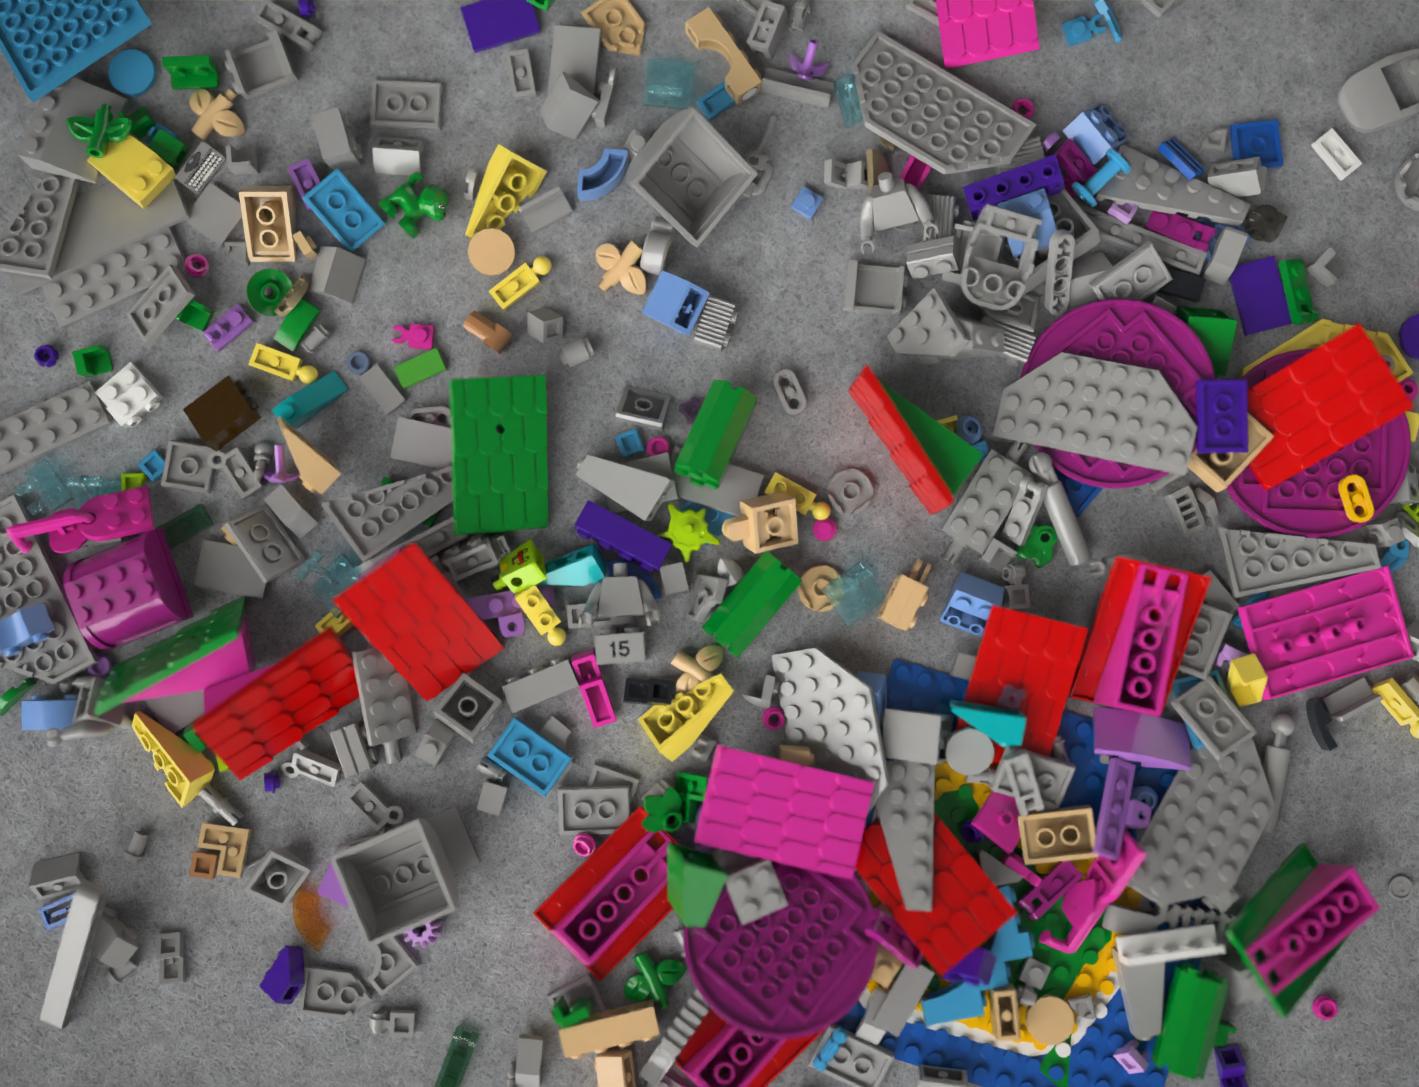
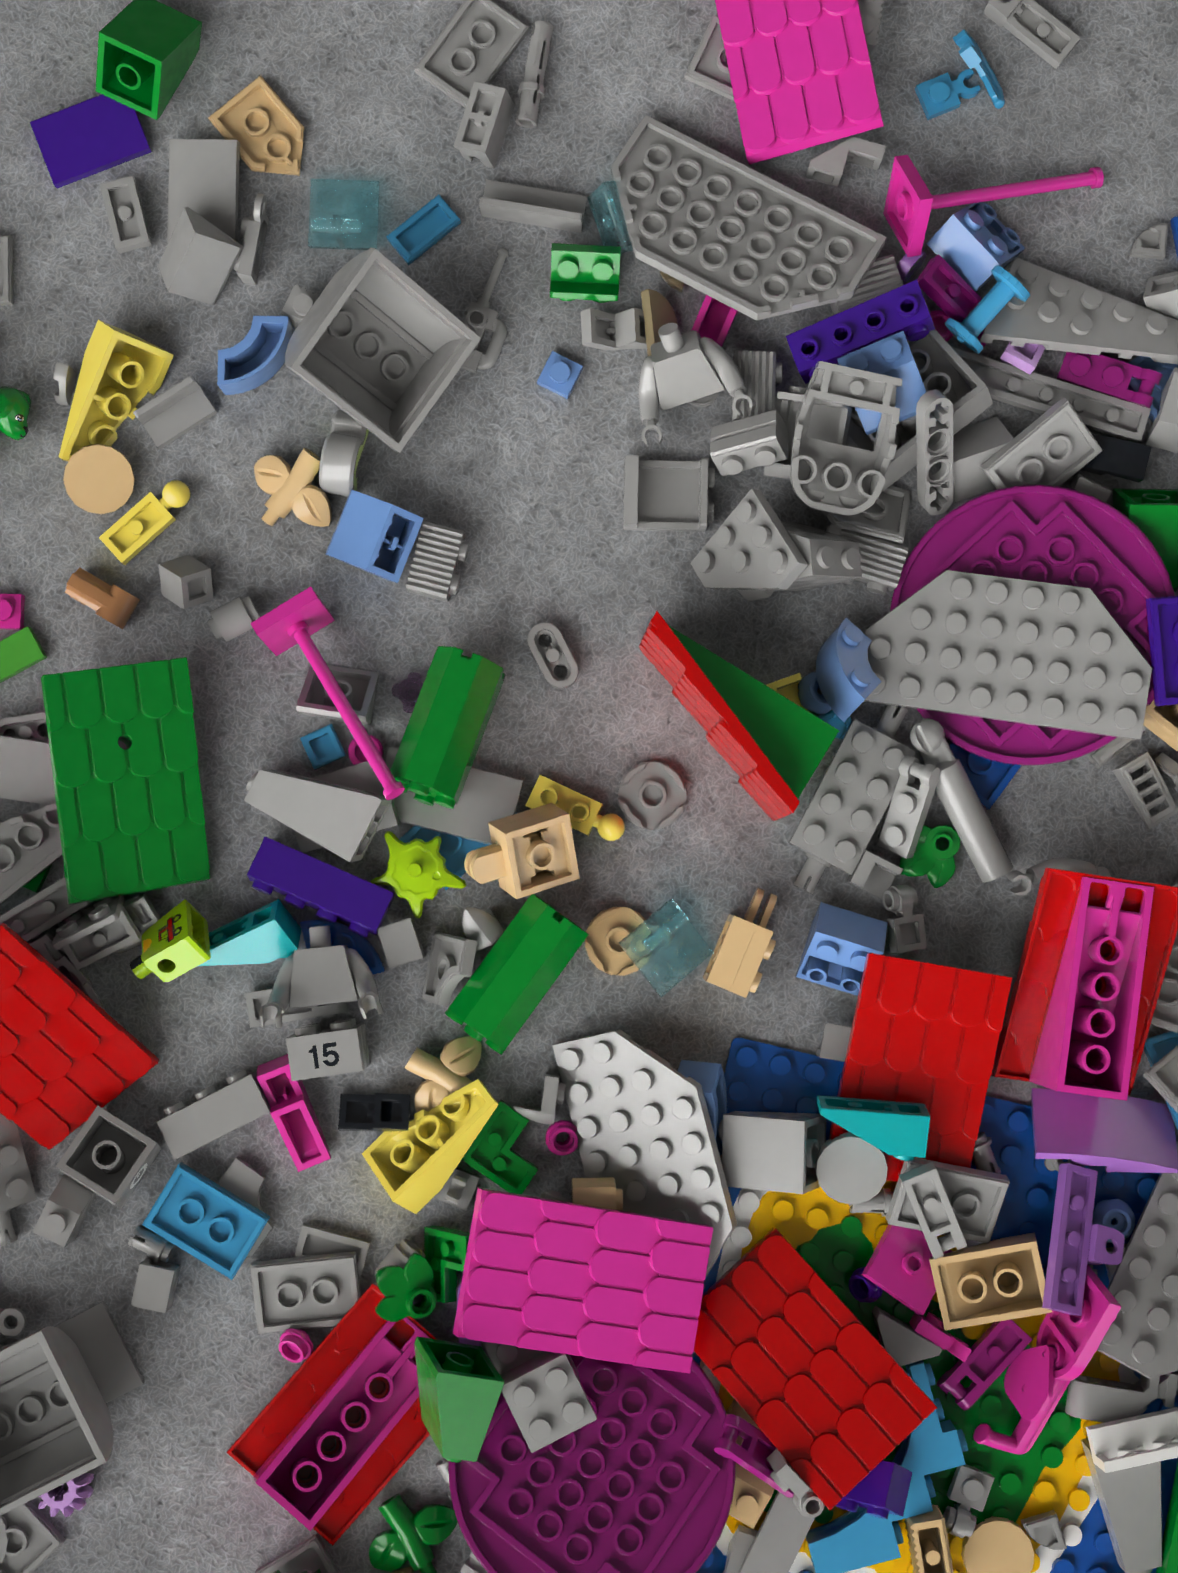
camera: 10 degrees left, 0 degrees up
medium lavender plate [465,585,556,638] -> none
light yellow plate [514,585,566,646] -> none
tan arch [685,7,762,106] -> none
medium lavender plant [789,39,829,81] -> none
dark pink plate [813,518,836,541] -> none
light grey wing [876,760,935,911] -> none
clear purple plate [997,684,1026,712] -> none
dark pink plate [1011,98,1034,120] -> none
blue tile [1157,138,1206,180] -> none
none -> dark pink tile [250,586,405,800]
none -> green plate [462,1100,538,1195]
none -> green bracket [550,243,621,303]
none -> light grey plate [767,1449,825,1518]
none -> light grey slope [805,137,886,187]
none -> medium blue brick [816,618,881,722]
none -> dark pink tile [883,155,1104,257]

